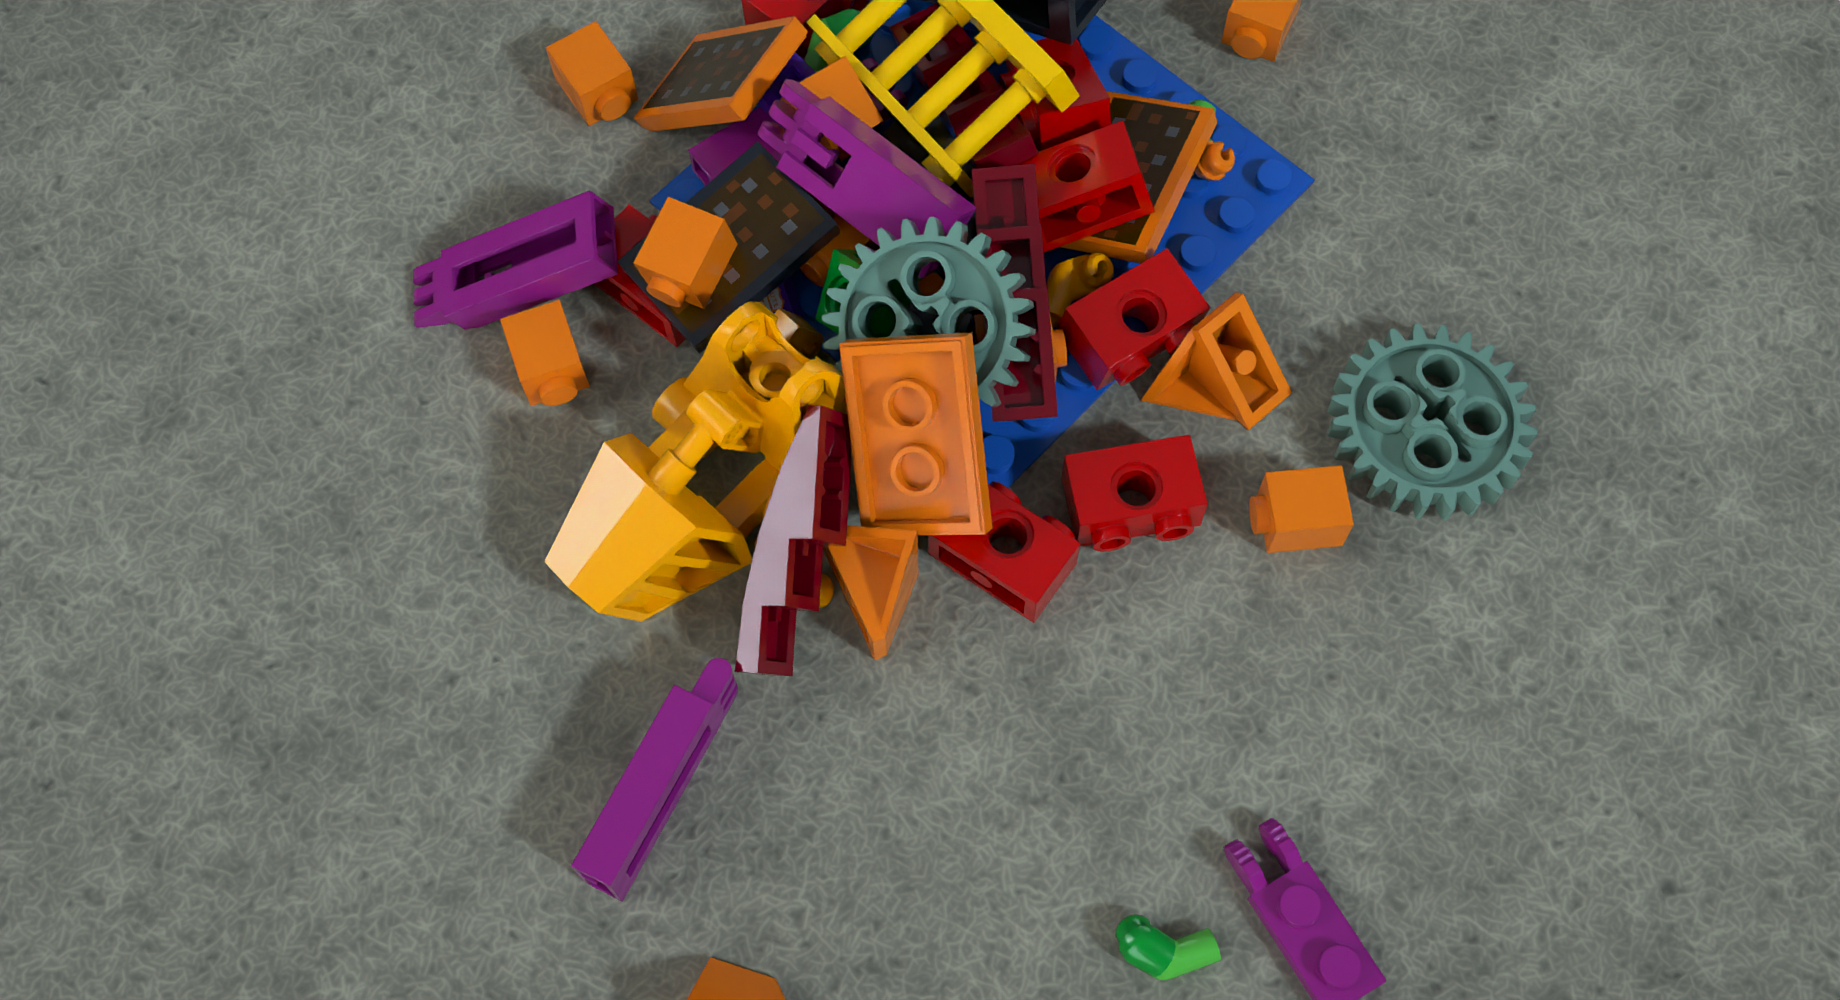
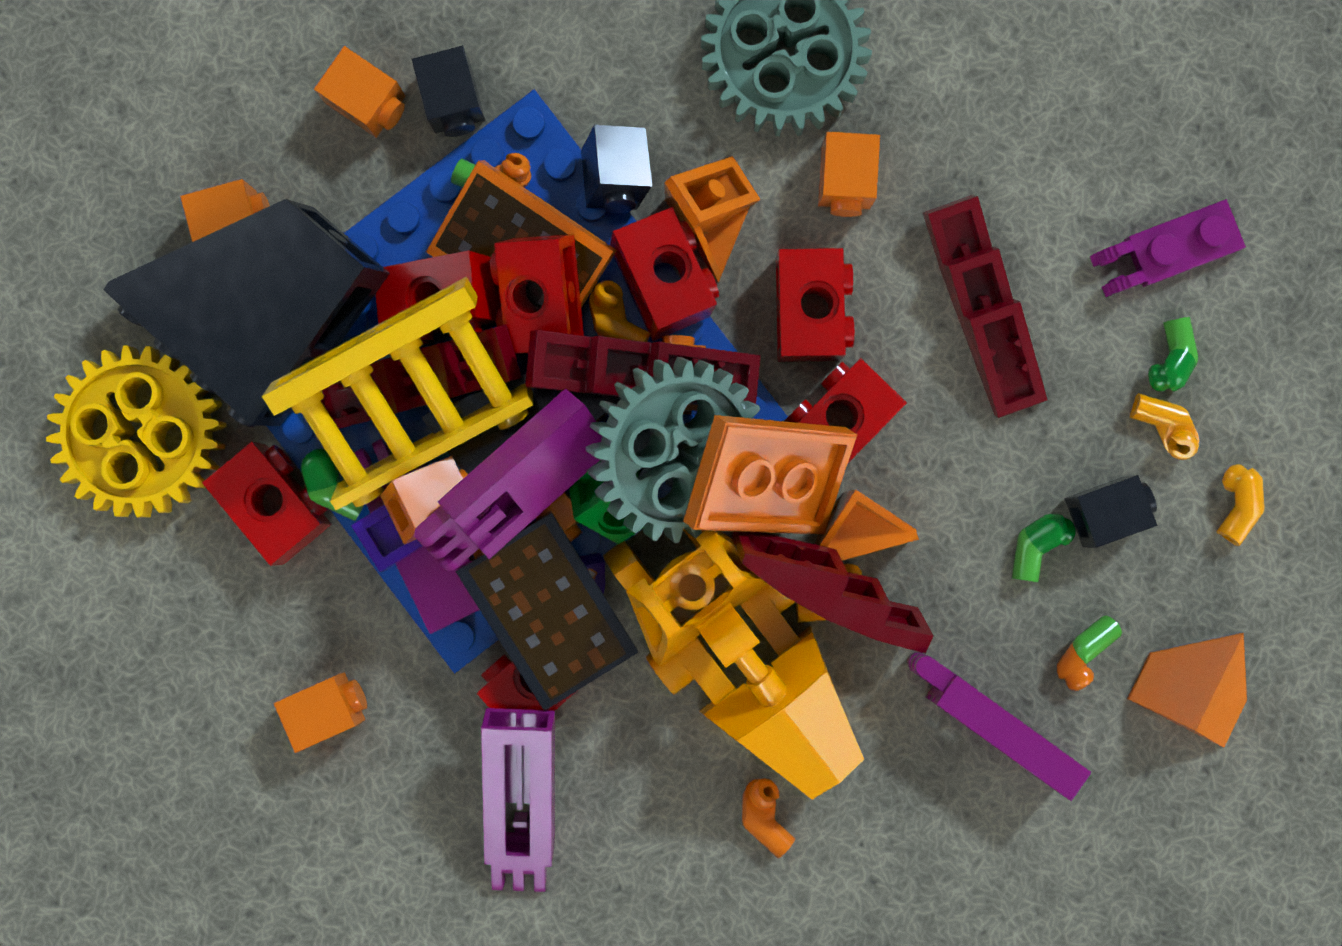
camera: 80 degrees left, 20 degrees up
orange brick [500,300,590,406] -> none
orange brick [633,197,738,309] -> none
tile [634,16,808,132] -> none
none -> black brick [411,45,485,137]
none -> brick [581,124,652,214]
none -> orange arm [742,778,795,858]
none -> dark red slope [923,195,1048,418]
none -> arm [1012,513,1076,582]
none -> arm [1057,616,1122,691]
none -> black brick [1064,475,1158,548]
none -> light orange arm [1130,393,1199,460]

